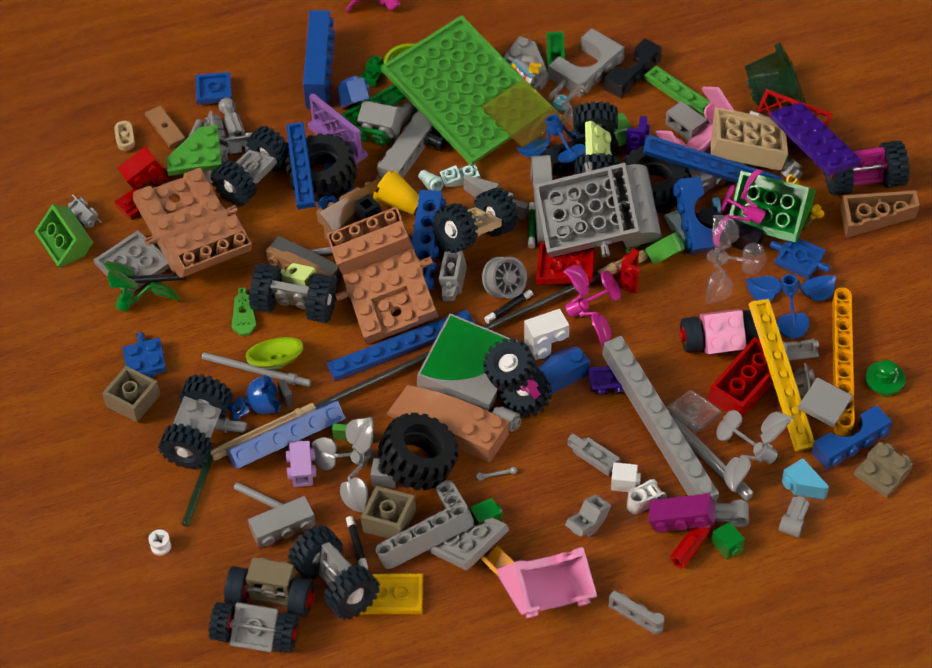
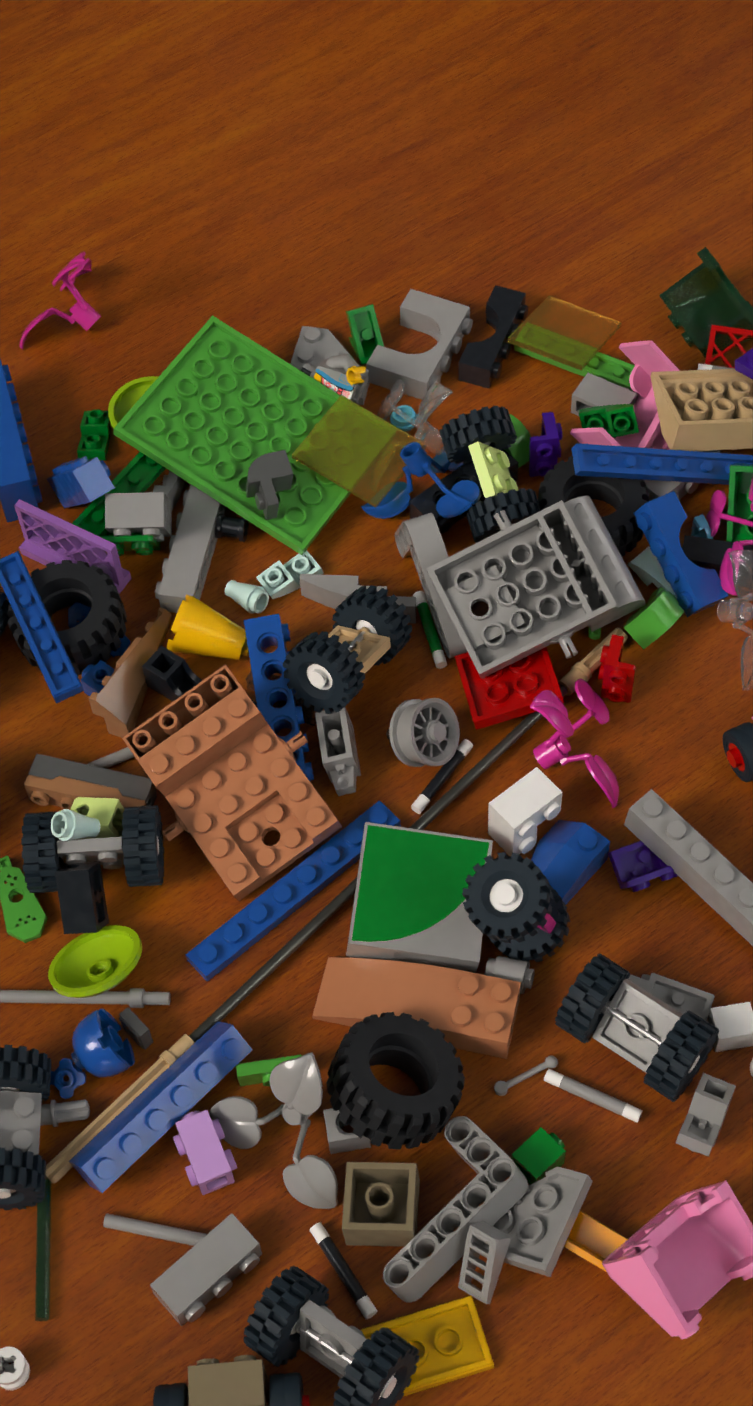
camera: 15 degrees left, 5 degrees up
none -> light aqua cone [51,809,100,841]
none -> black hinge [55,861,109,934]
none -> dark grey brick [246,450,293,520]
none -> light grey slope [458,1221,512,1304]
none -> clear yellow piece [507,295,622,371]
none -> light grey bar [543,1069,643,1123]
none -> black plate [555,954,719,1102]
none -> green slope [579,404,640,437]

